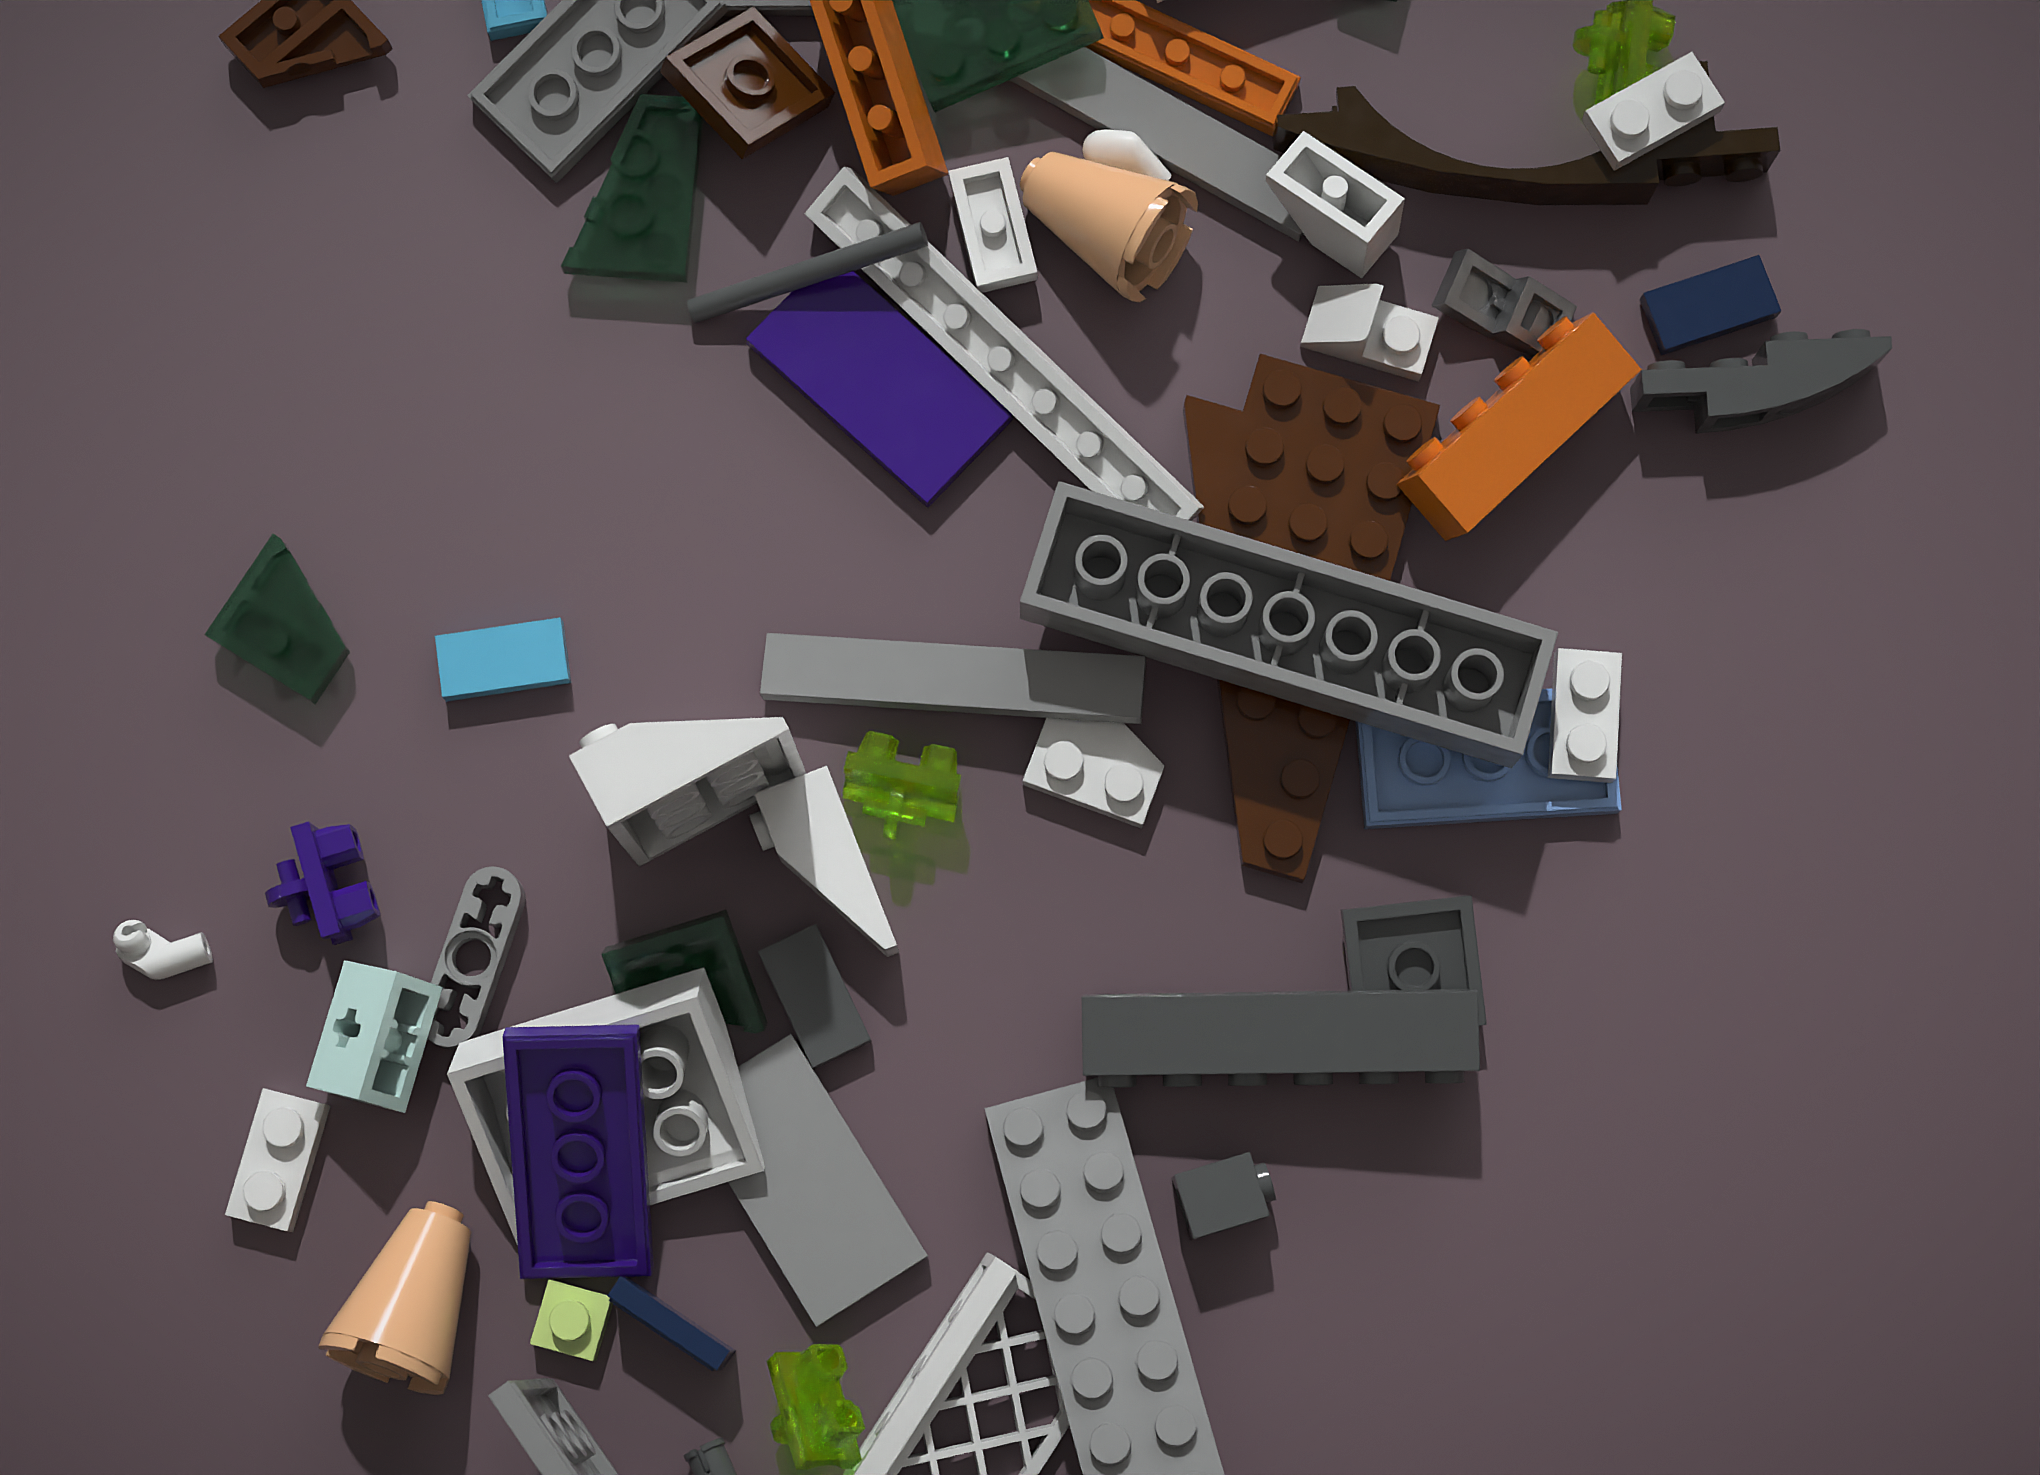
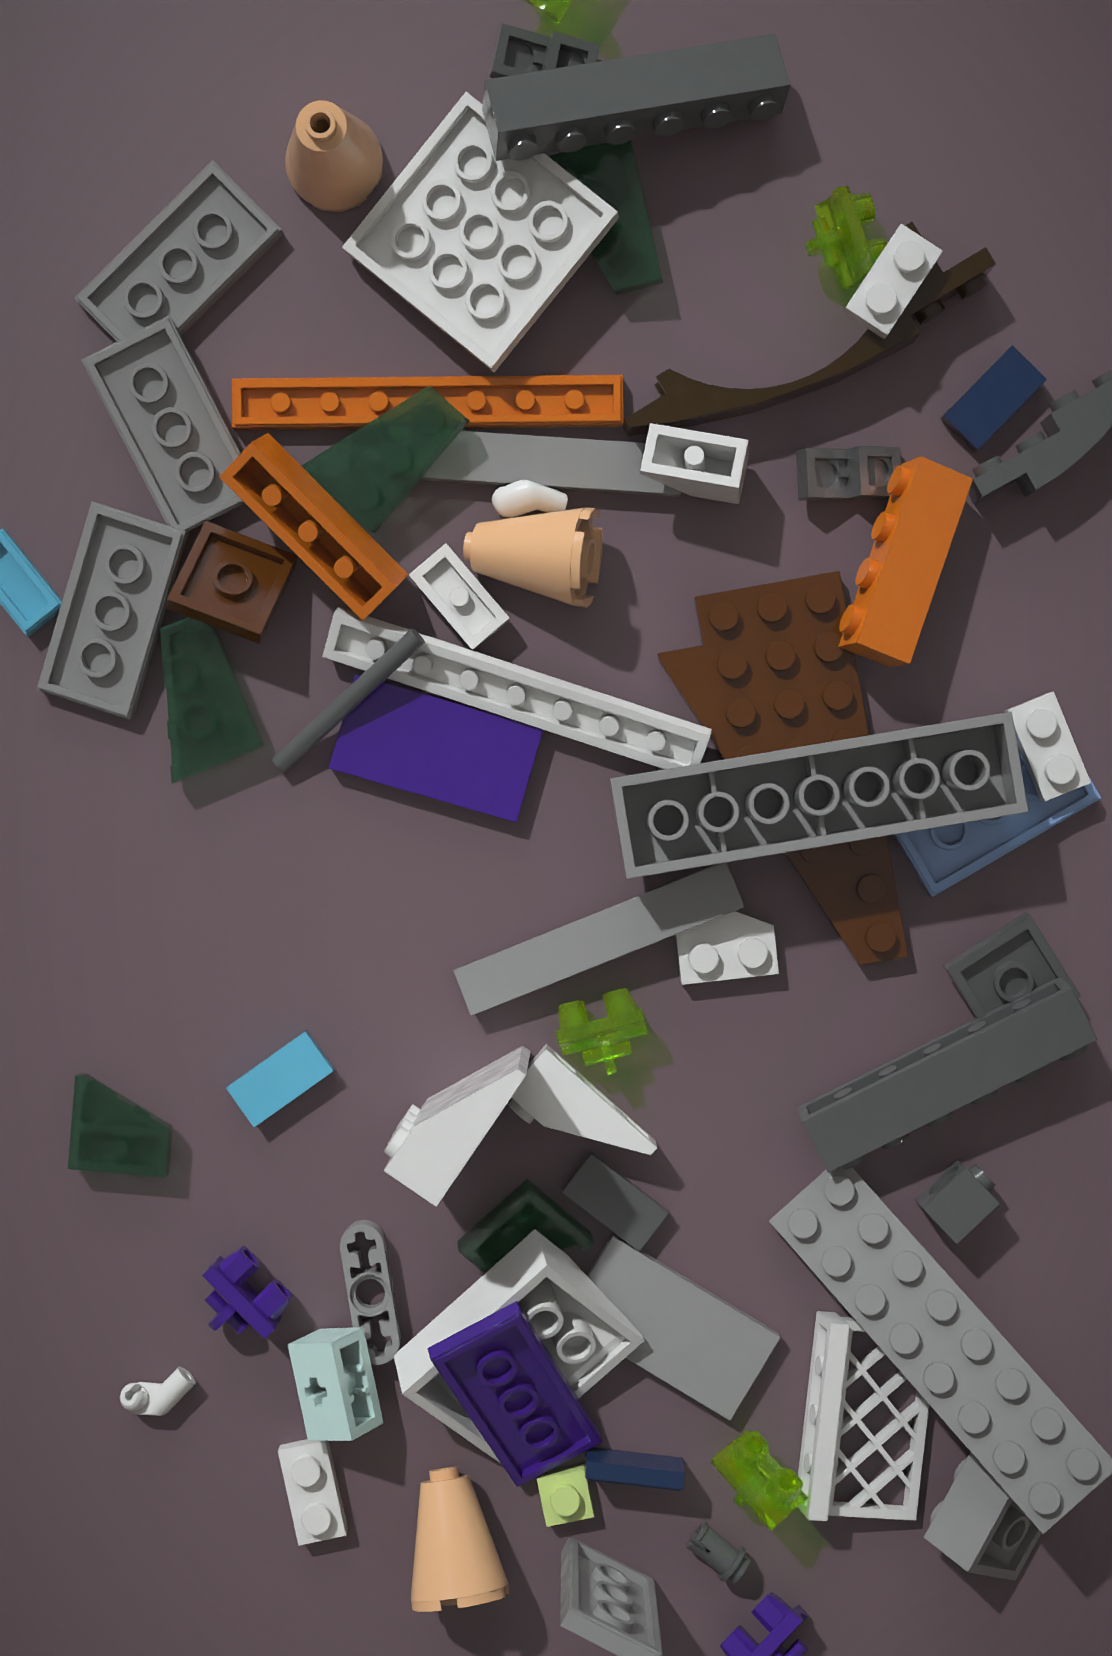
camera: 30 degrees left, 10 degrees up
white slope [1300,284,1439,382] -> none

